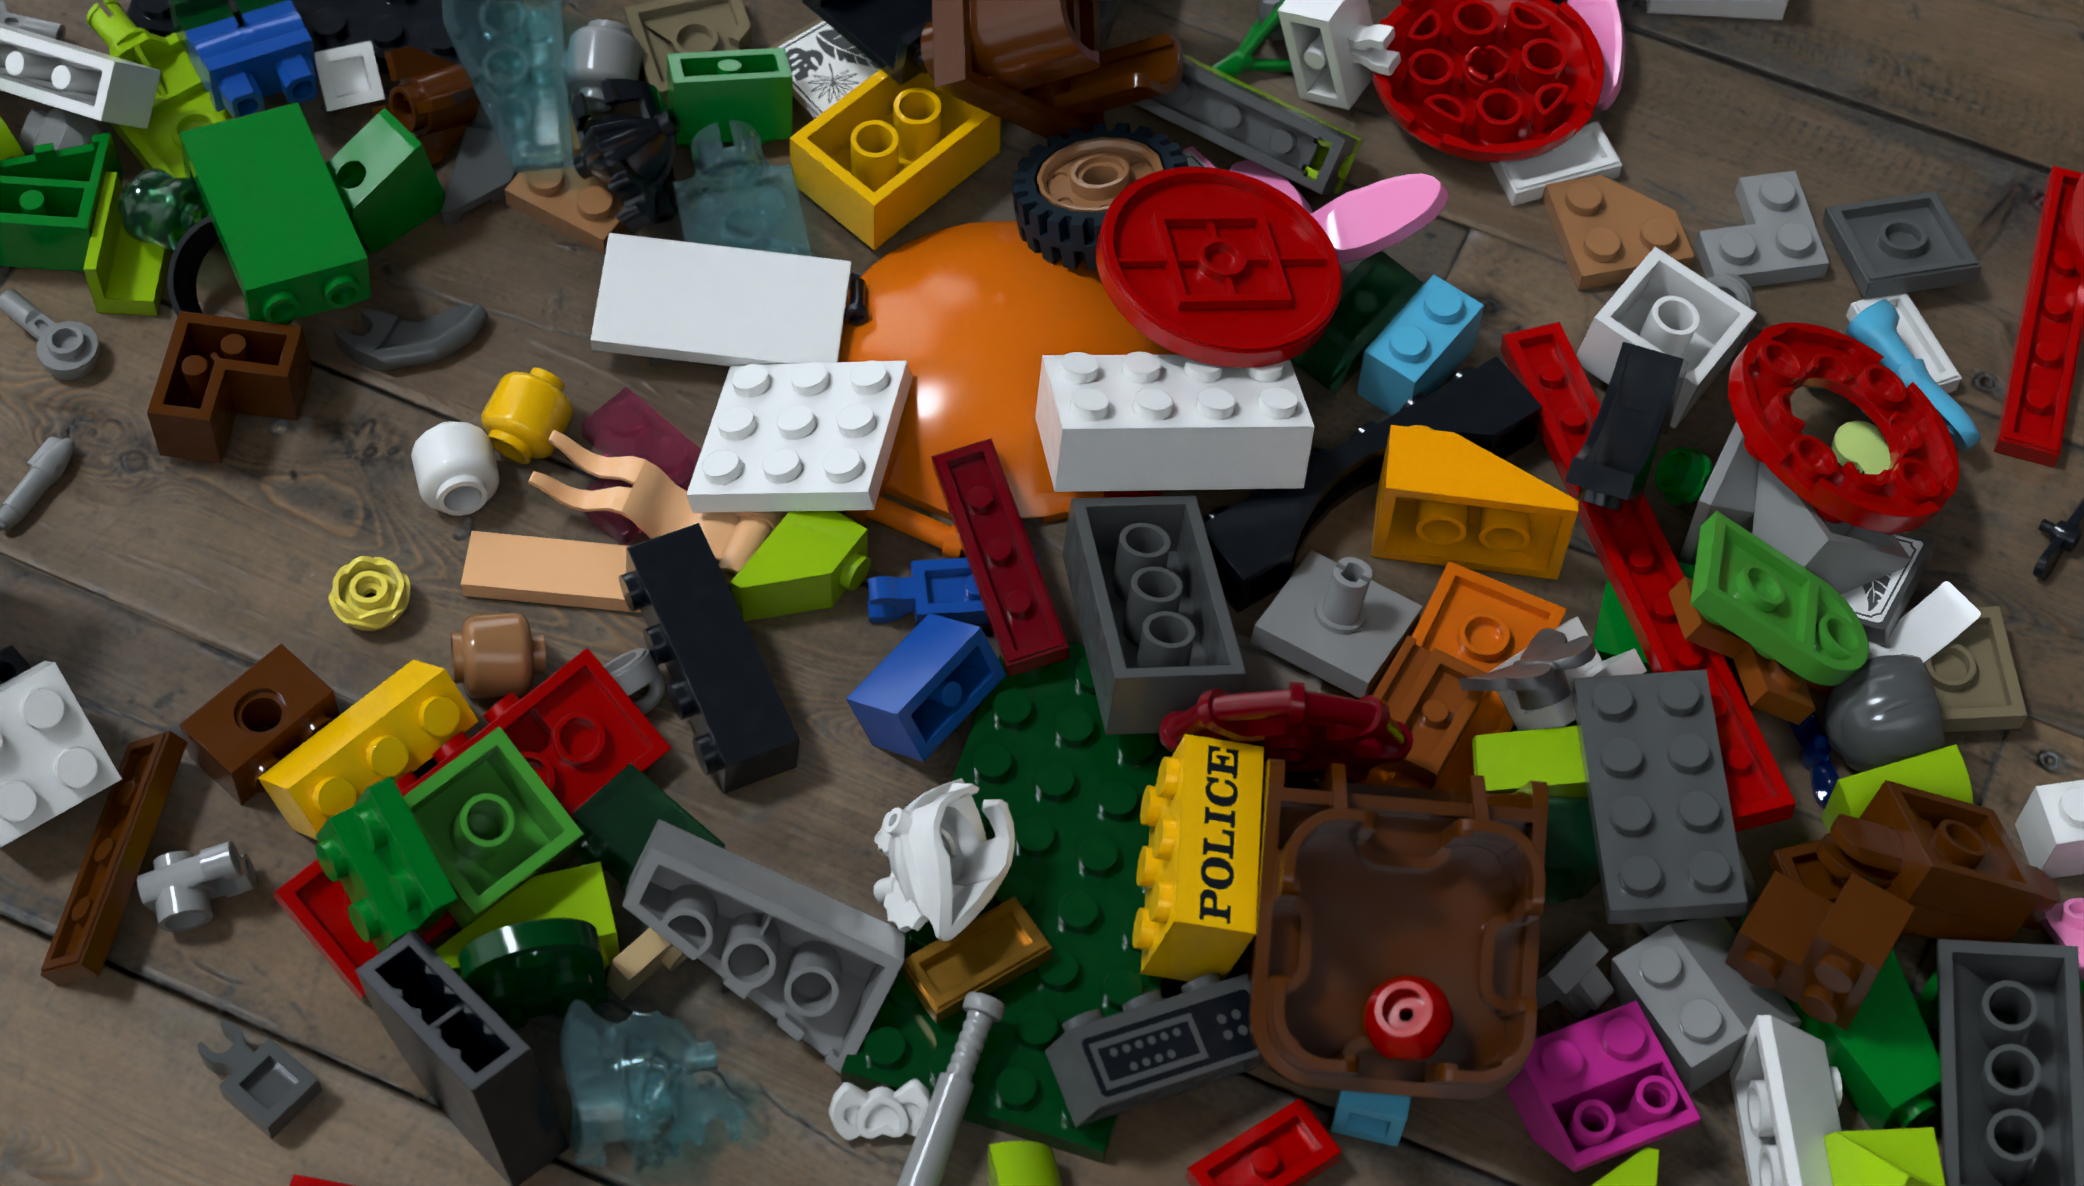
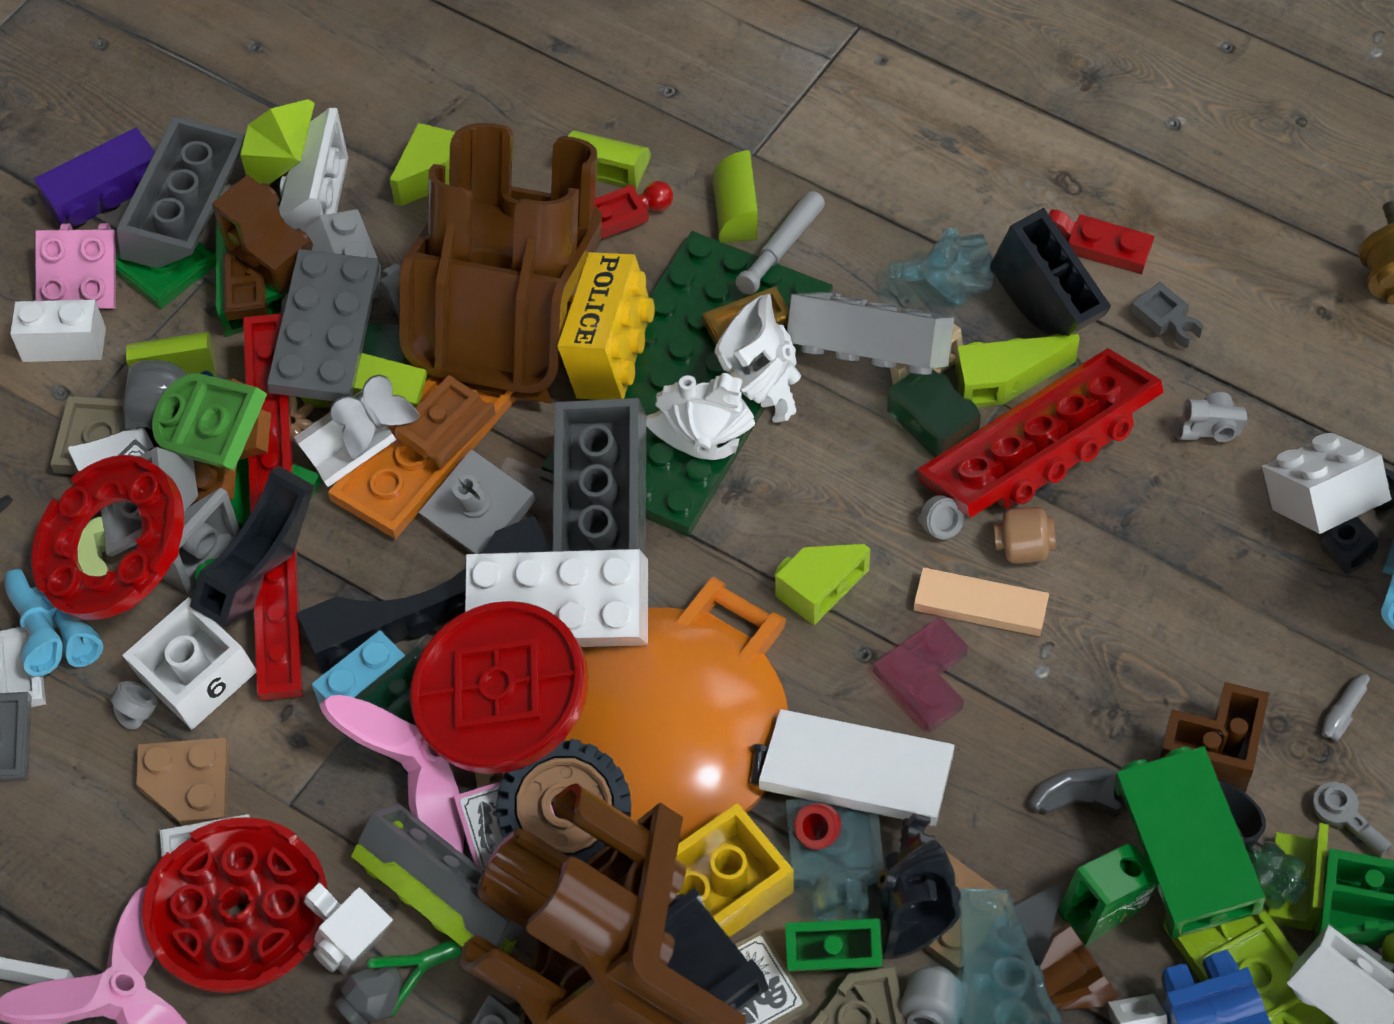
camera: 165 degrees left, 0 degrees up
reddish brown tile [40,731,188,986] -> none
reddish brown brick [179,643,340,806] -> none
yellow brick [258,659,479,840] -> none
green plate [315,776,458,953] -> none
light yellow plate [328,556,411,631] -> none
bright green brick [403,726,583,929] -> none
white head [411,421,500,516] -> none
dark green plate [458,918,608,1031] -> none
yellow head [481,367,574,464] -> none
light nougat flag [528,430,788,586] -> none
black brick [619,523,800,794] -> none
white plate [686,360,912,513] -> none
white piece [828,1079,932,1140] -> none
blue brick [846,613,1006,762] -> none
blue plate [867,553,1039,626] -> none
dark red tile [931,438,1070,677] -> none
dark grey brick [1045,972,1264,1128] -> none
dark red plate [1159,682,1413,783] -> none
red plate [1363,975,1453,1061] -> none
light orange slope [1371,425,1579,580] -> none
dark pink slope [1505,1000,1701,1173] -> none
light grey plate [1695,171,1830,287] -> none
reddish brown brick [1816,780,2060,943] -> none
none -> white helmet [646,373,755,460]
none -> red piece [794,803,842,850]

